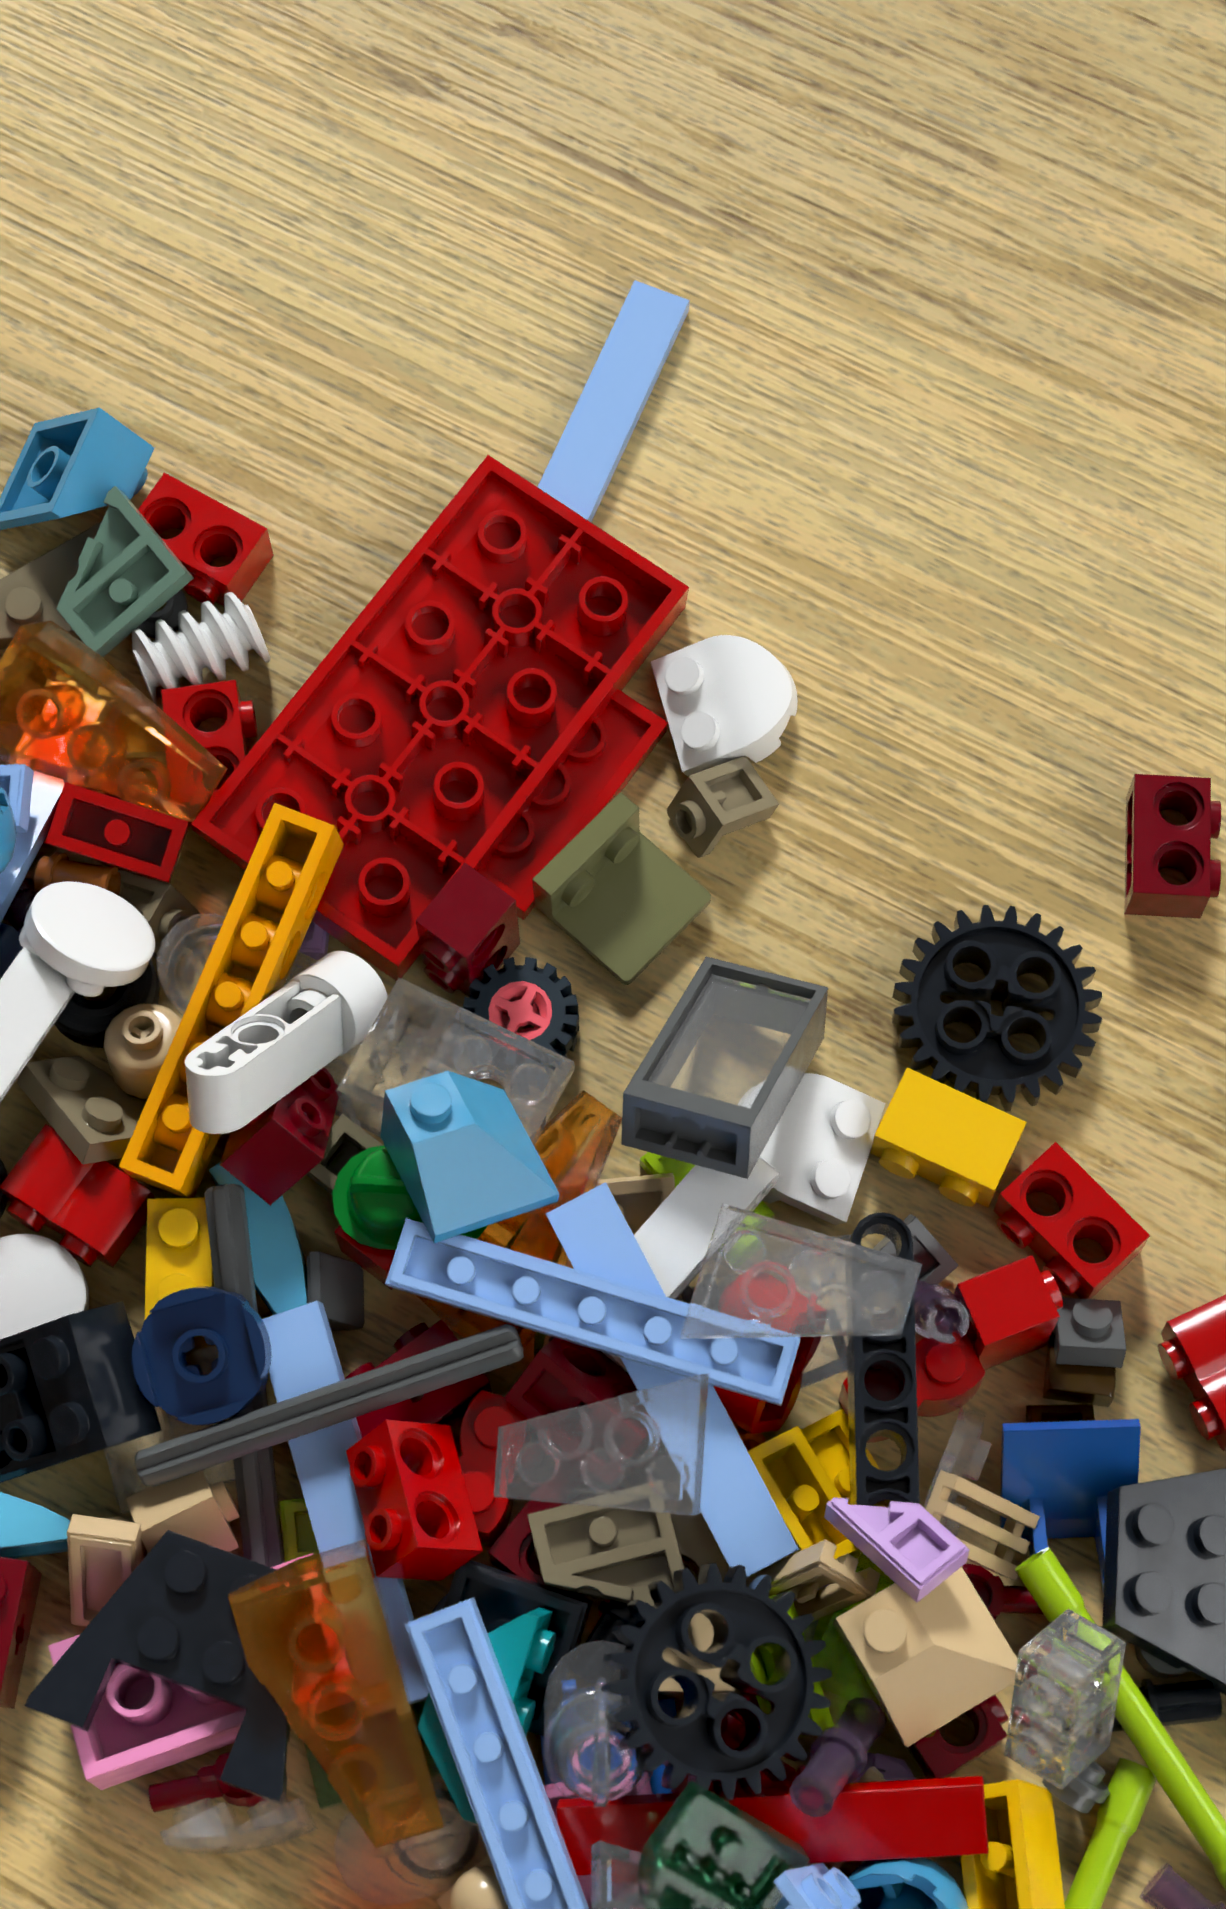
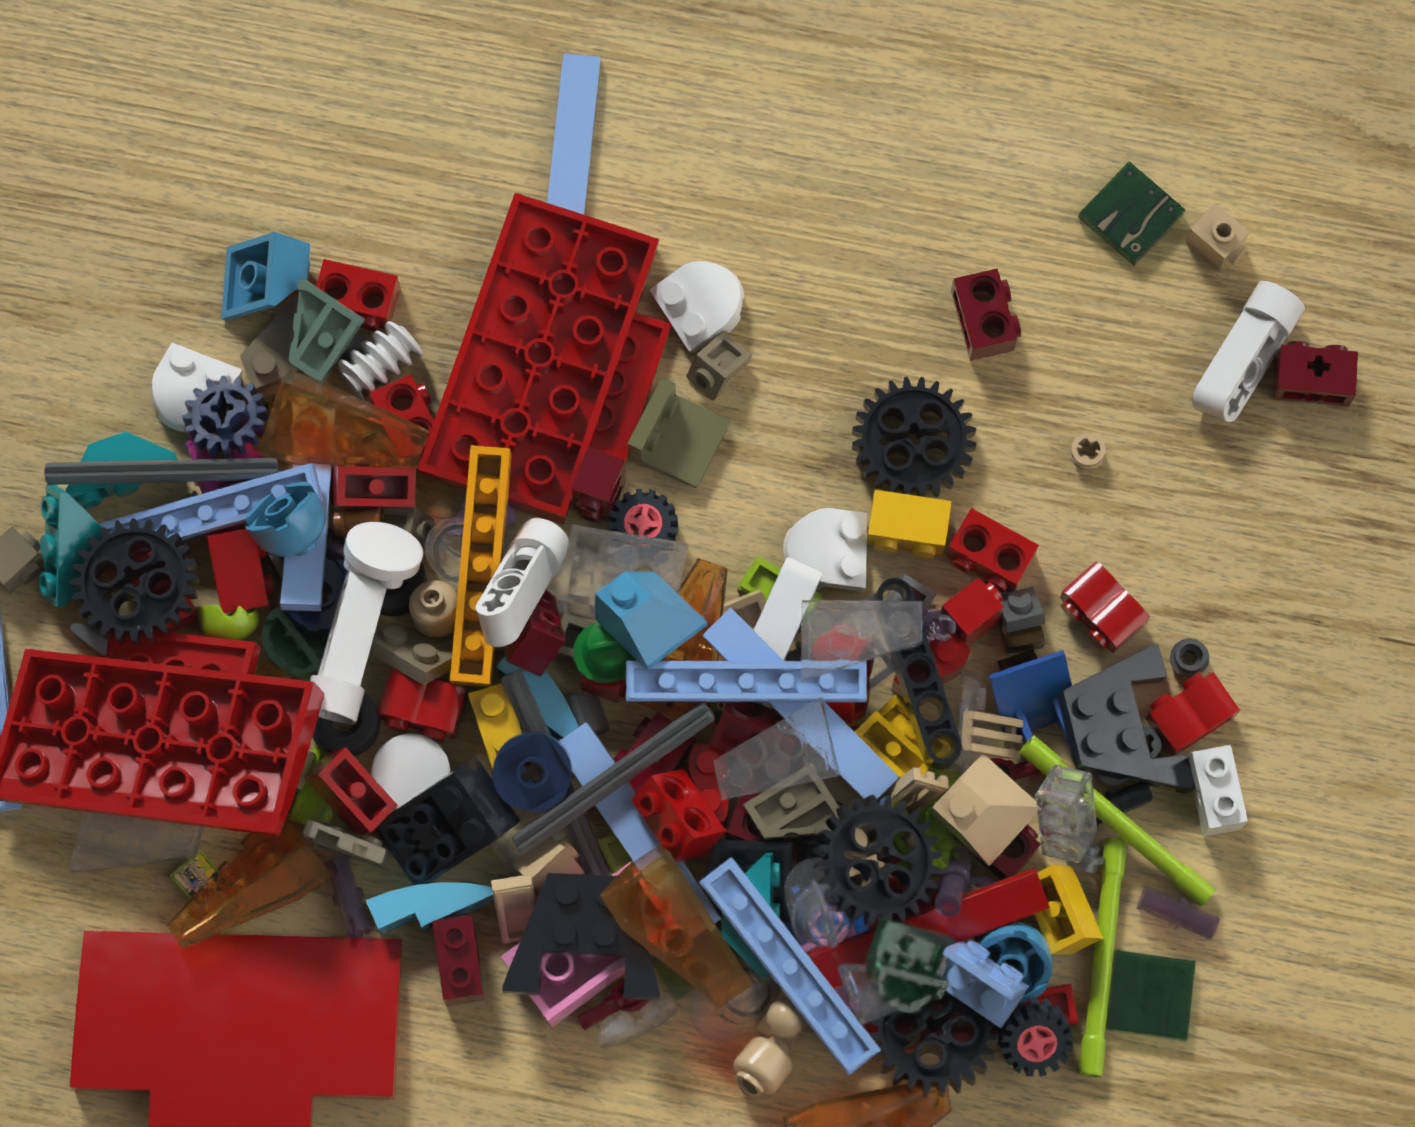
camera: 20 degrees left, 5 degrees up
window [621,956,828,1179] -> none
lavender tile [824,1498,969,1602] -> none

